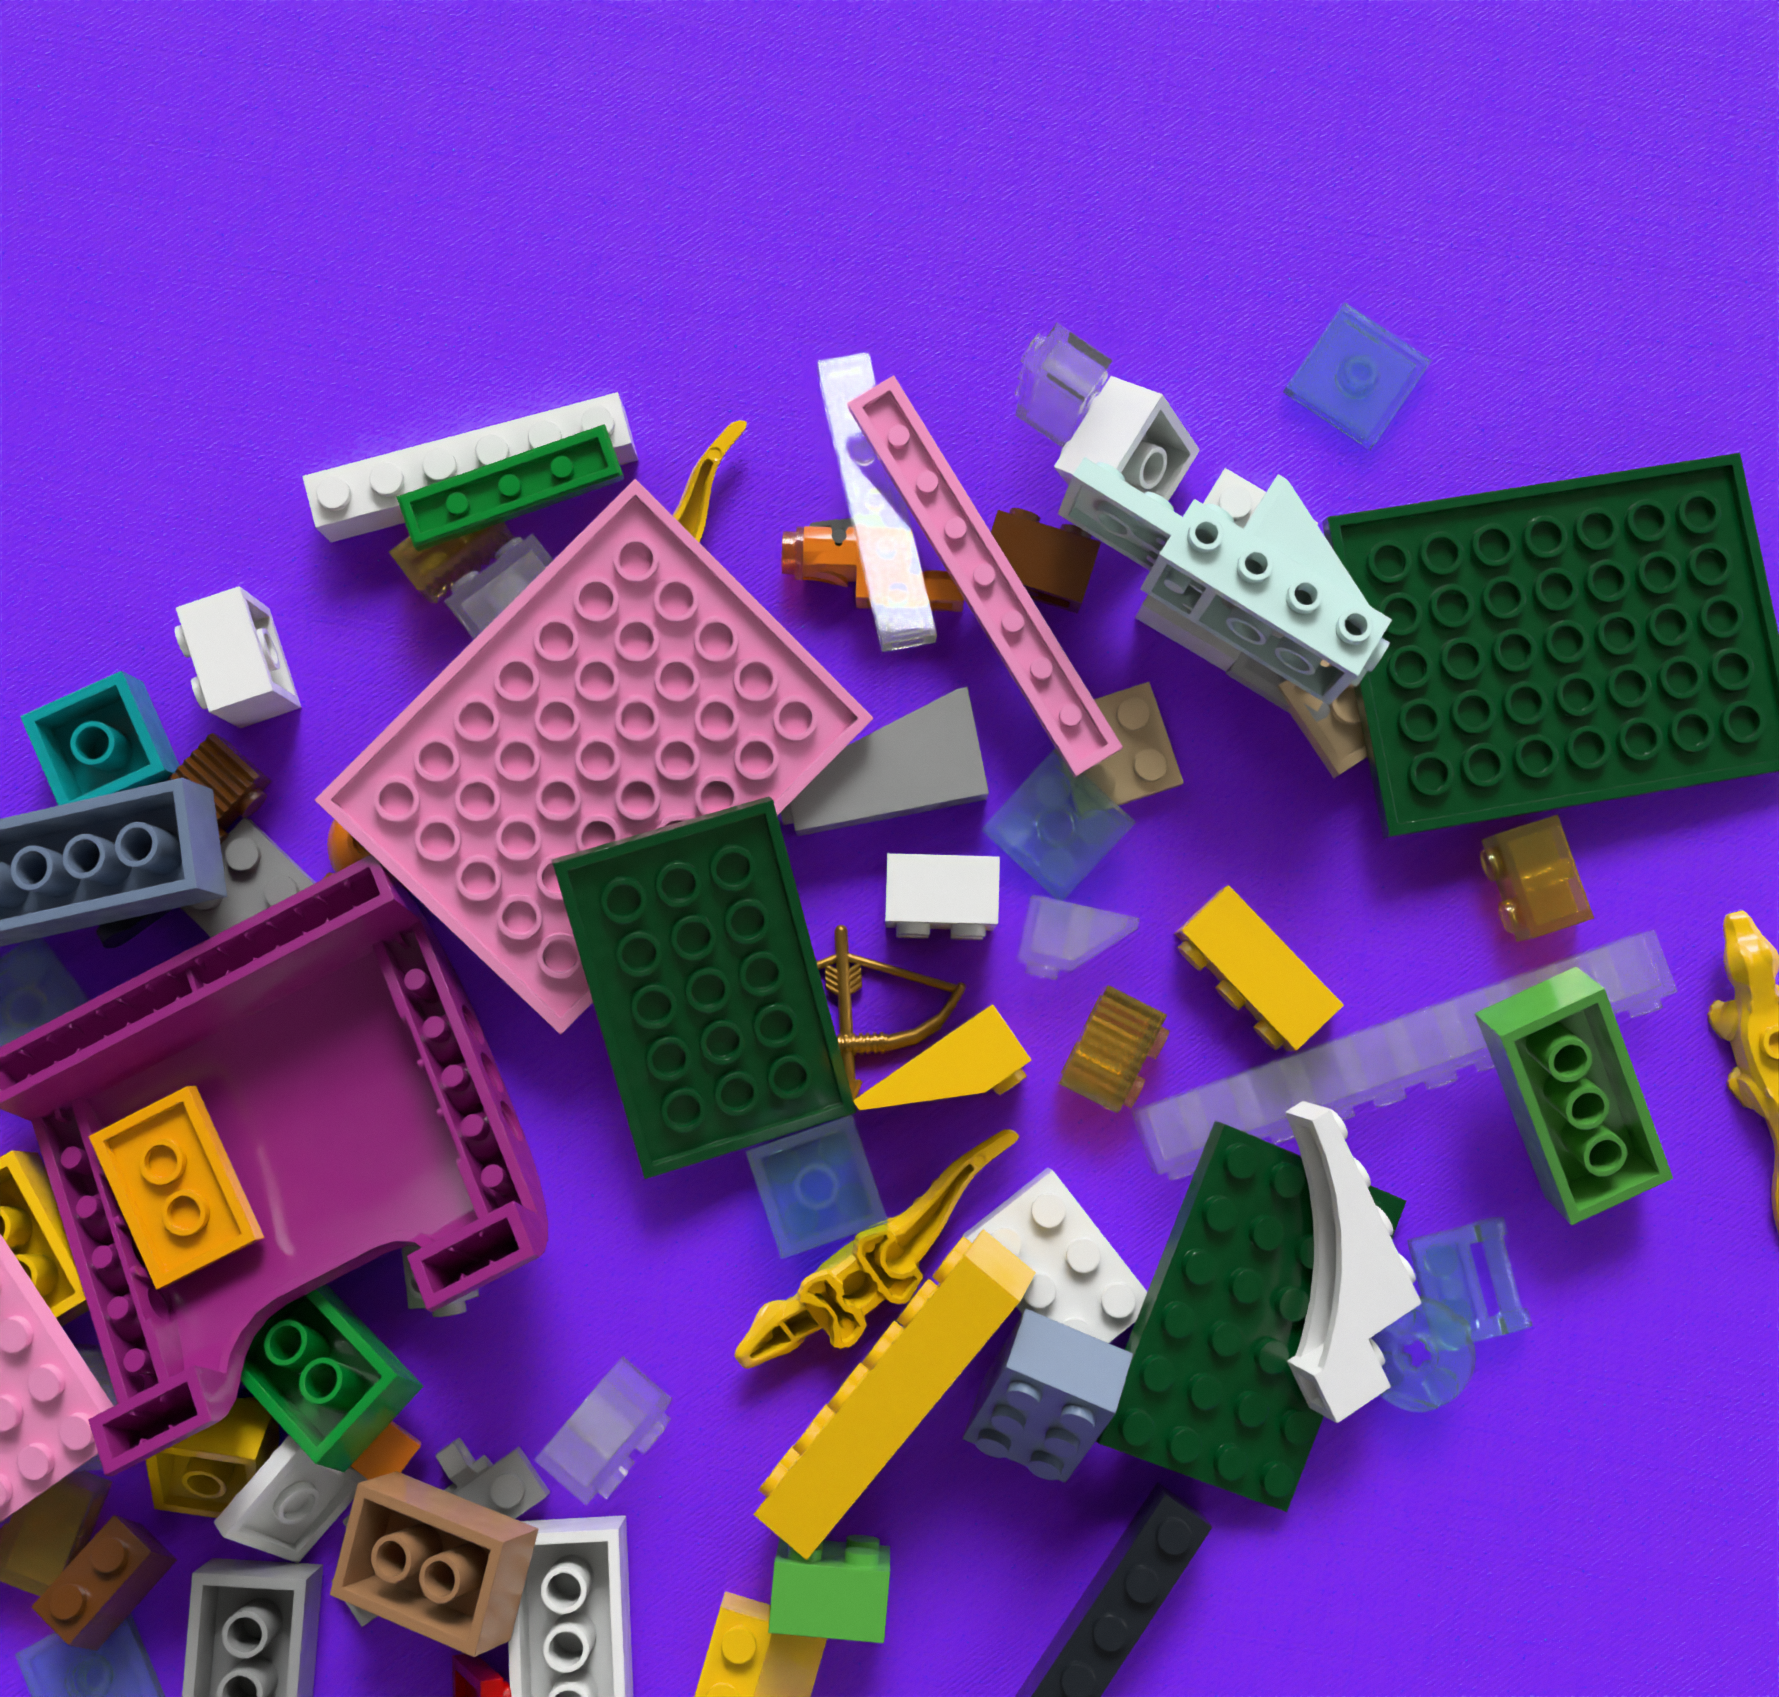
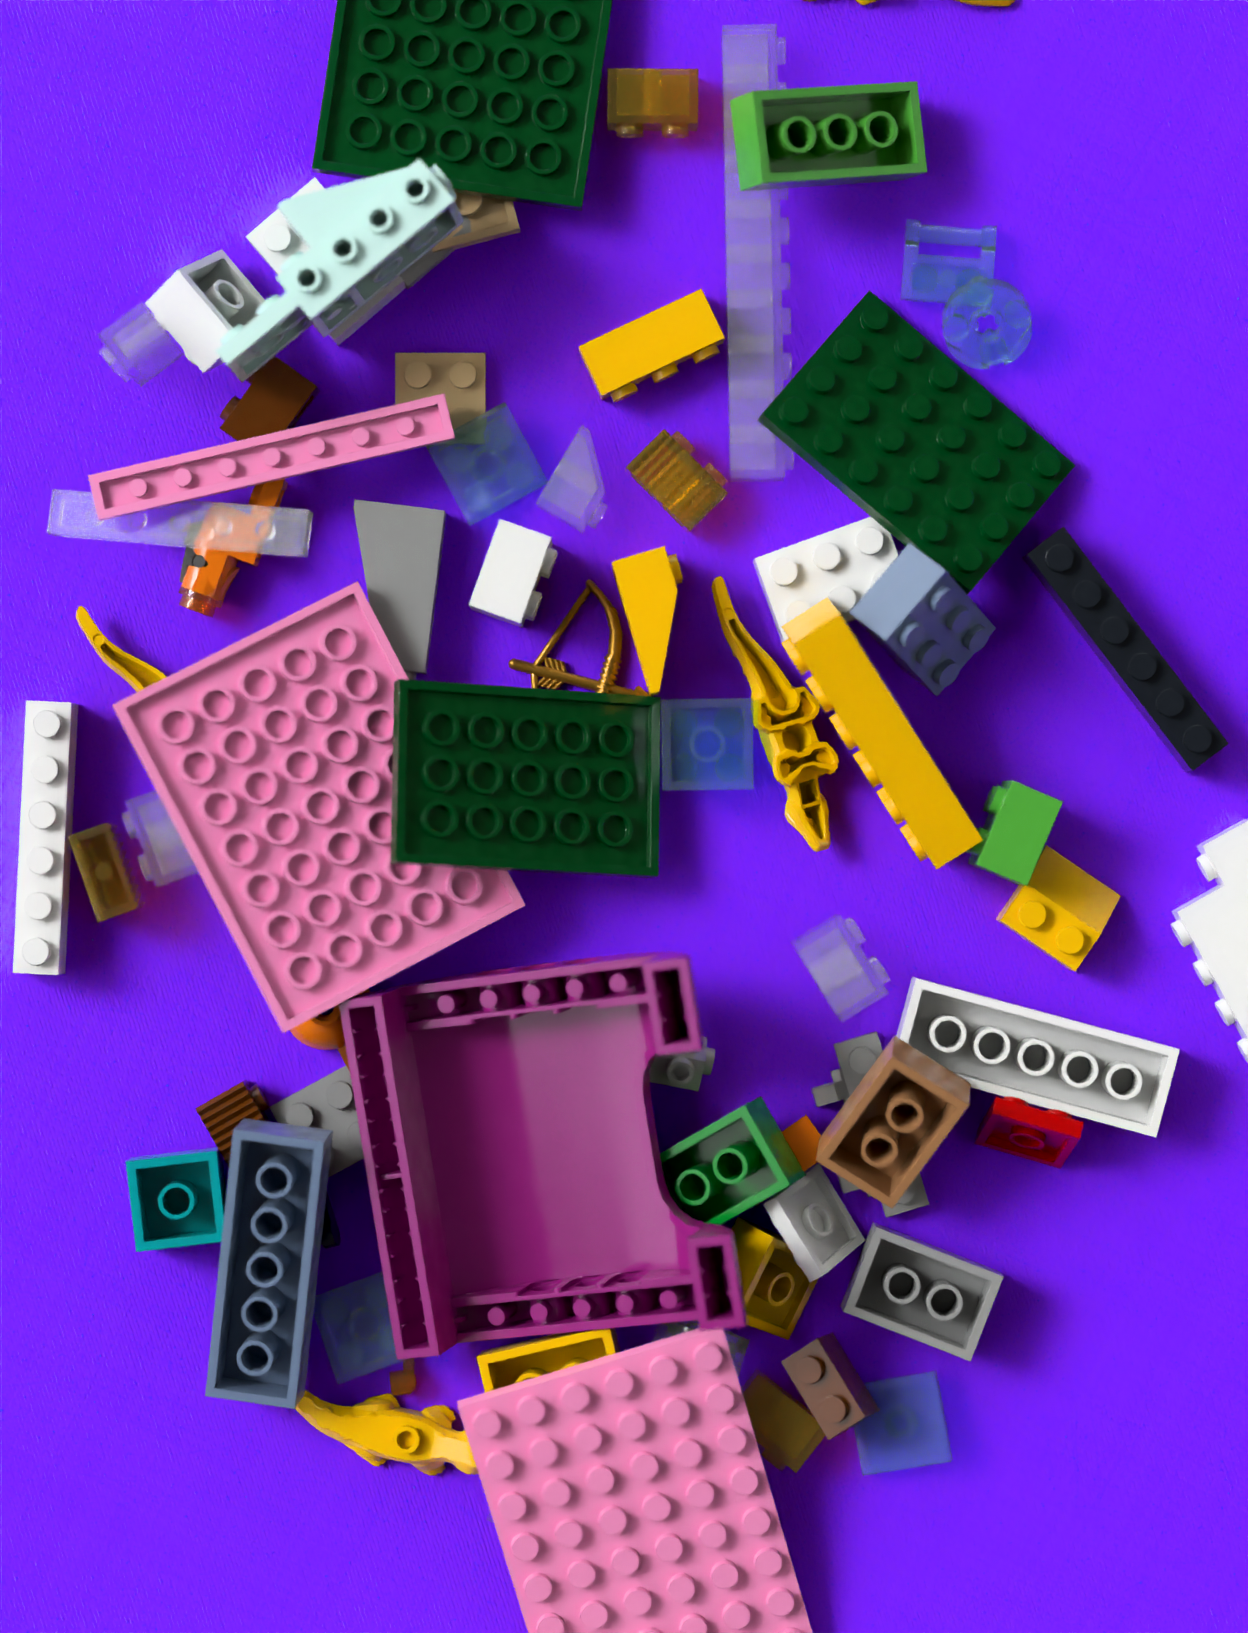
camera: 70 degrees left, 5 degrees up
light orange plate [88,1086,264,1290] -> none
white brick [175,586,302,728] -> none
green tile [396,424,625,552] -> none
clear light blue plate [1283,302,1433,451] -> none
white arch [1285,1101,1422,1423] -> none

